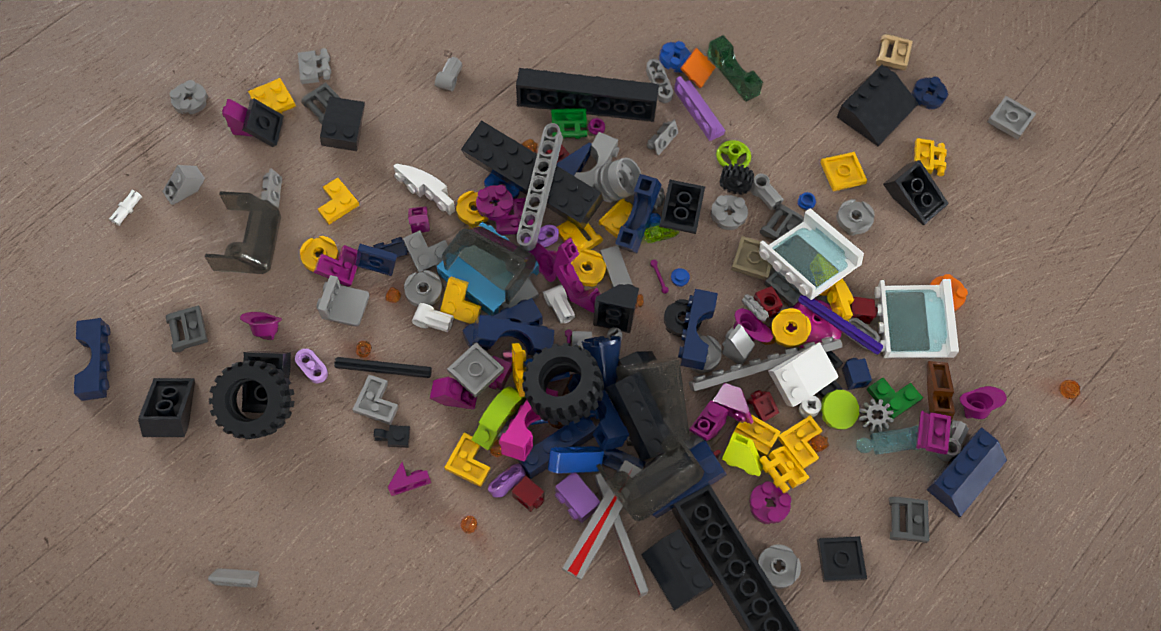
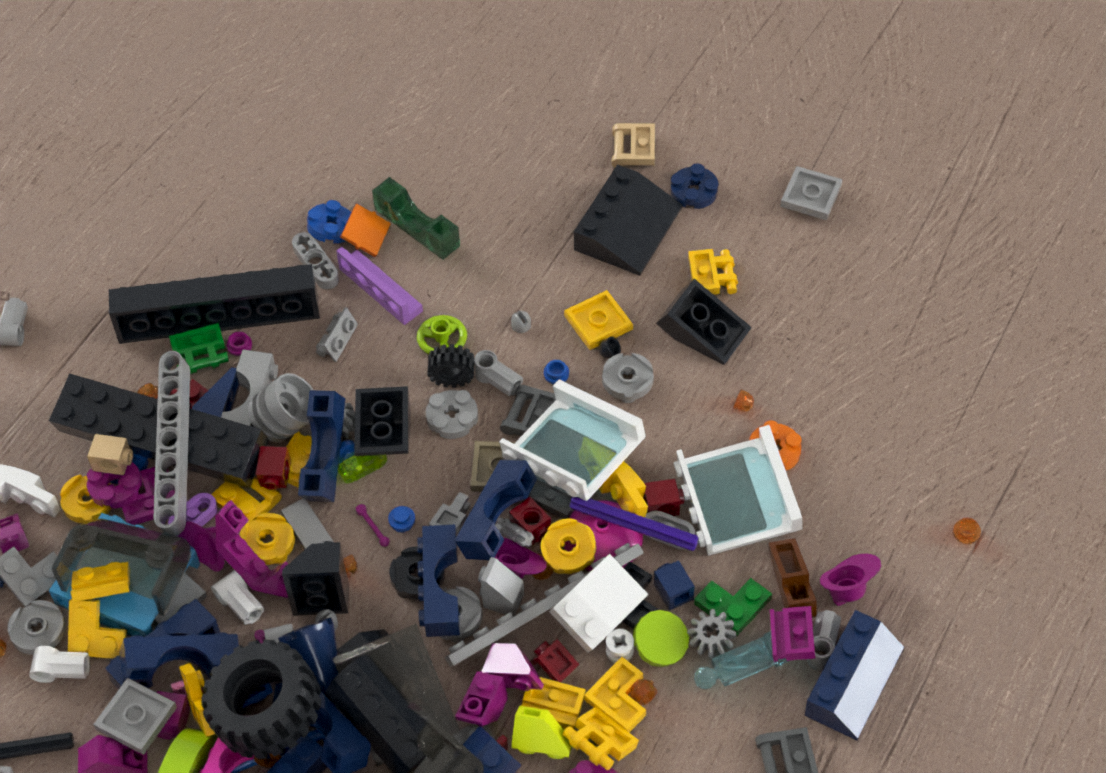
camera: 10 degrees left, 10 degrees down
none -> yellow plate [71,562,130,602]
none -> tan brick [87,434,133,475]
none -> dark red brick [256,446,291,490]
none -> light grey plate [429,492,471,534]
none -> dark blue arch [454,460,537,560]
none -> light grey hinge [511,311,531,333]
none -> black hinge [598,337,621,359]
none -> clear orange hinge [733,389,754,412]

